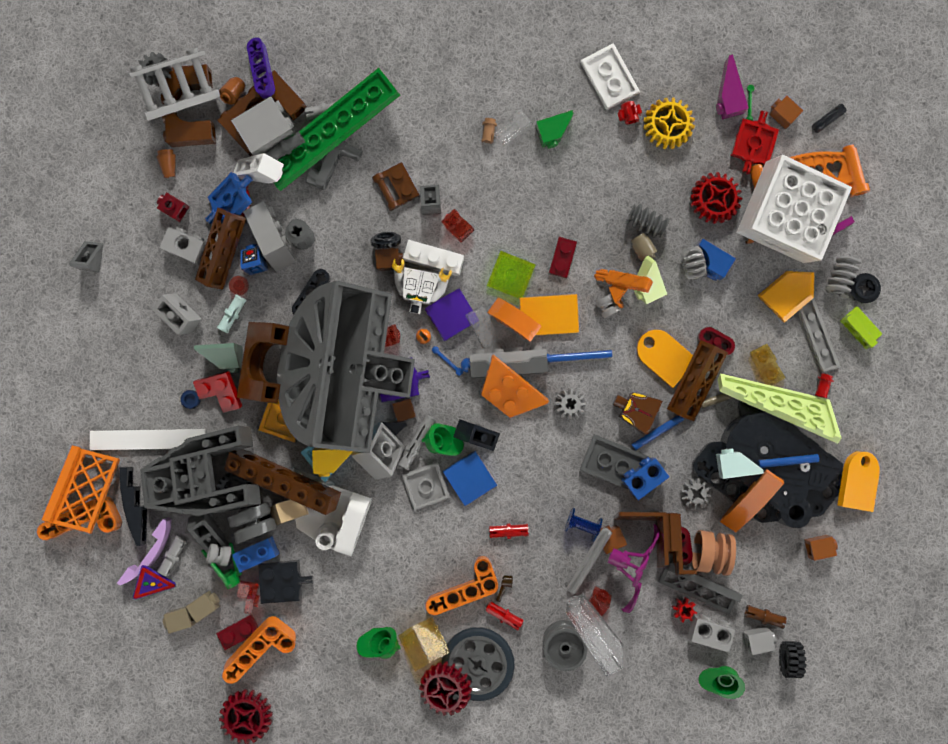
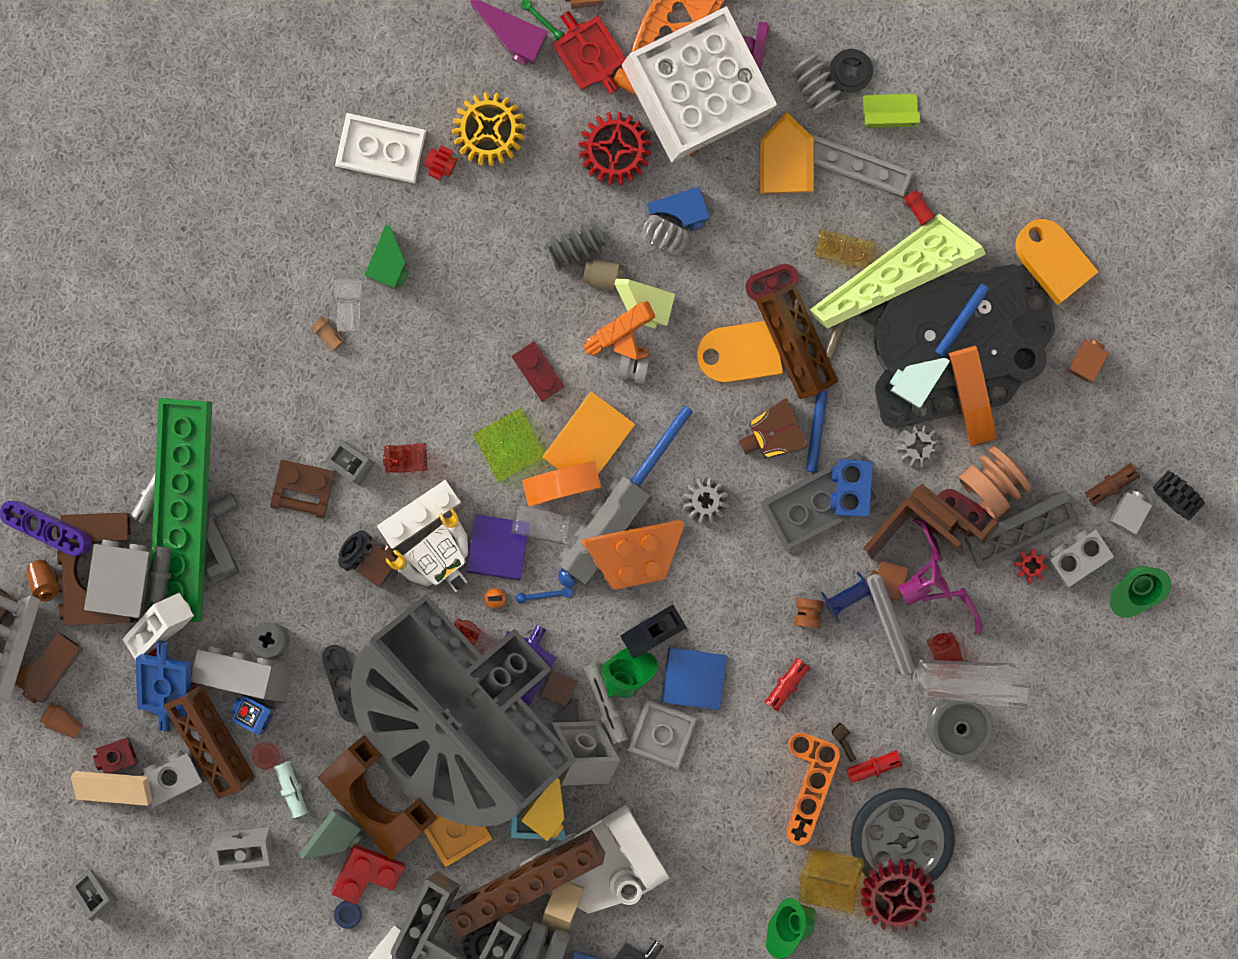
camera: 50 degrees left, 0 degrees up
none -> tan tile [71,771,153,806]
none -> dark orange wheel [793,598,824,629]

